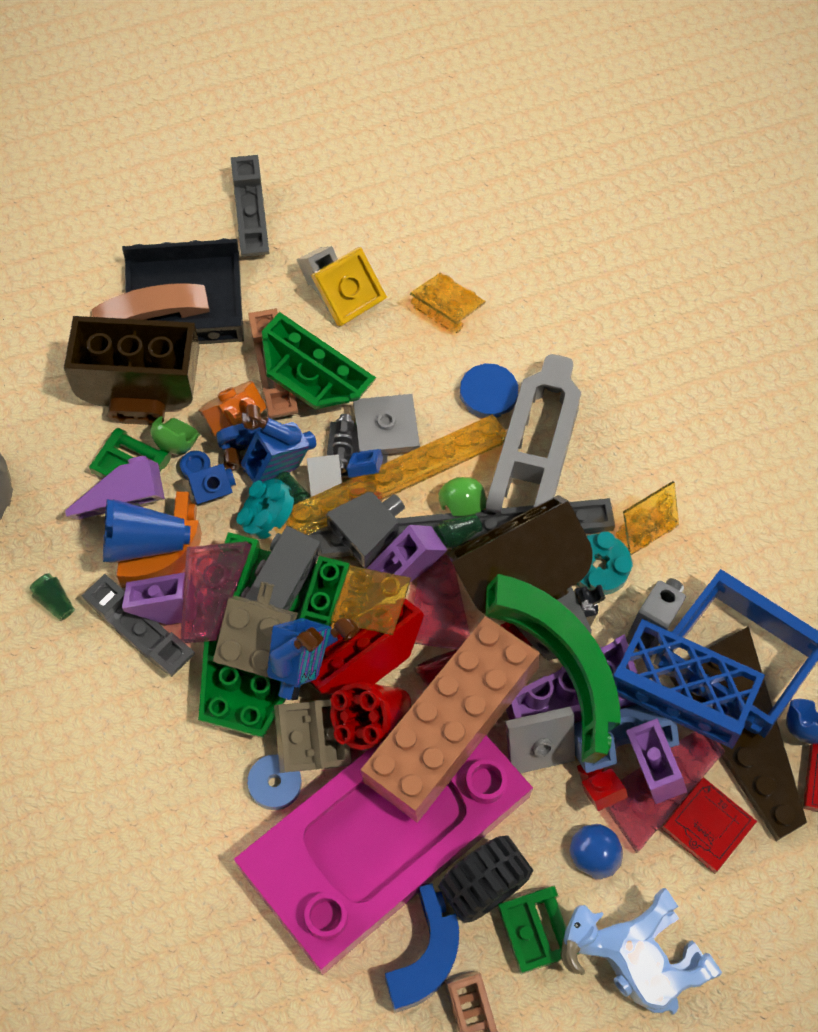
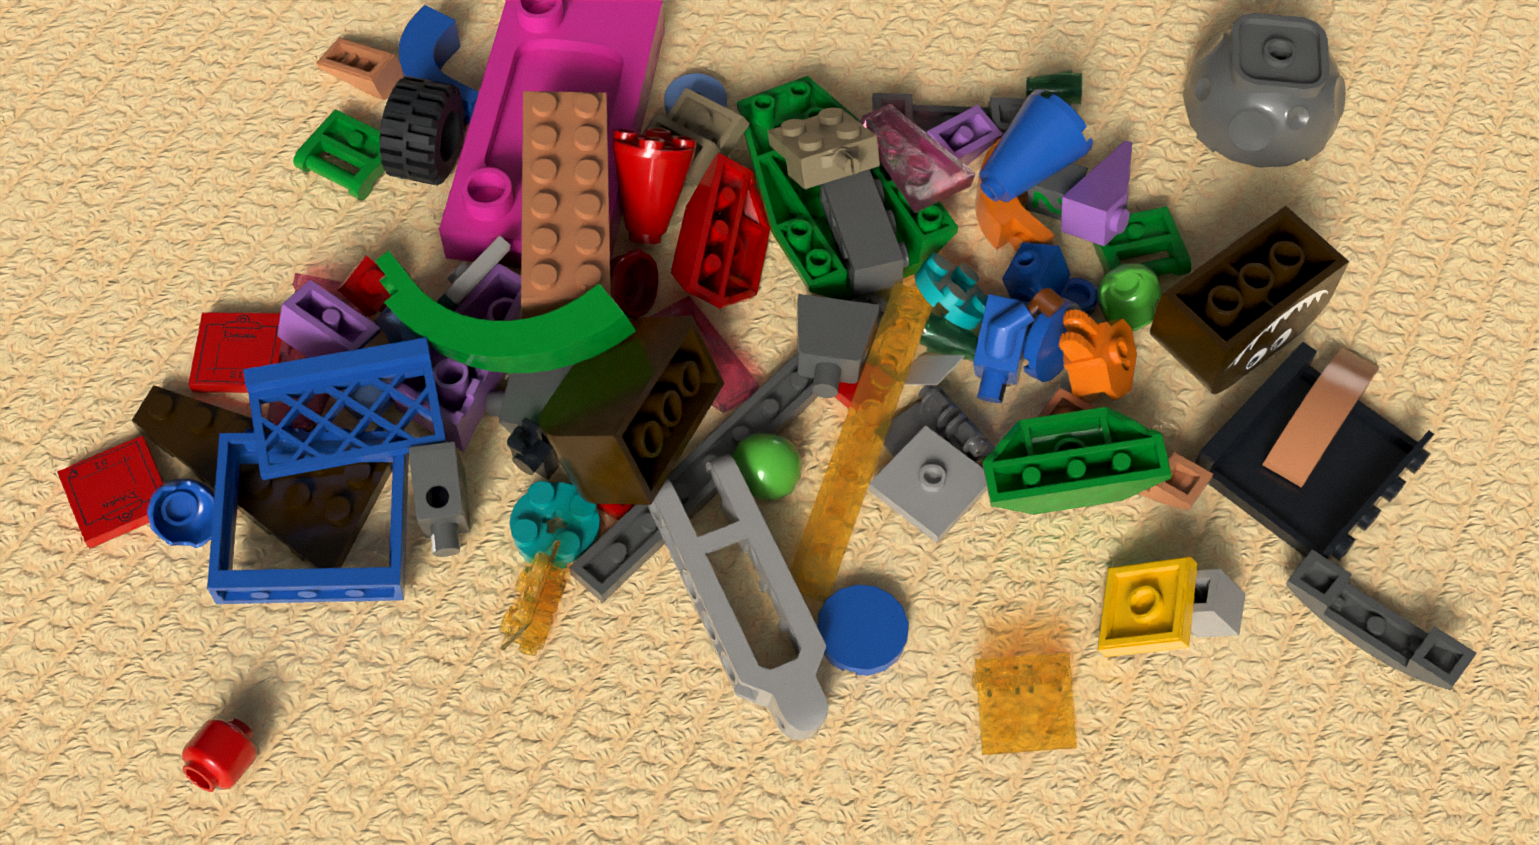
camera: 140 degrees right, 5 degrees down
blue torso [267,618,360,700] -> none
clear yellow hinge [331,565,411,635] -> none
blue tile [346,449,383,478] -> none
medium lavender slope [350,525,447,610] -> none
clear green cone [434,514,482,550] -> none
light blue animal [561,888,722,1015] -> none
blue hair [570,824,623,880] -> none

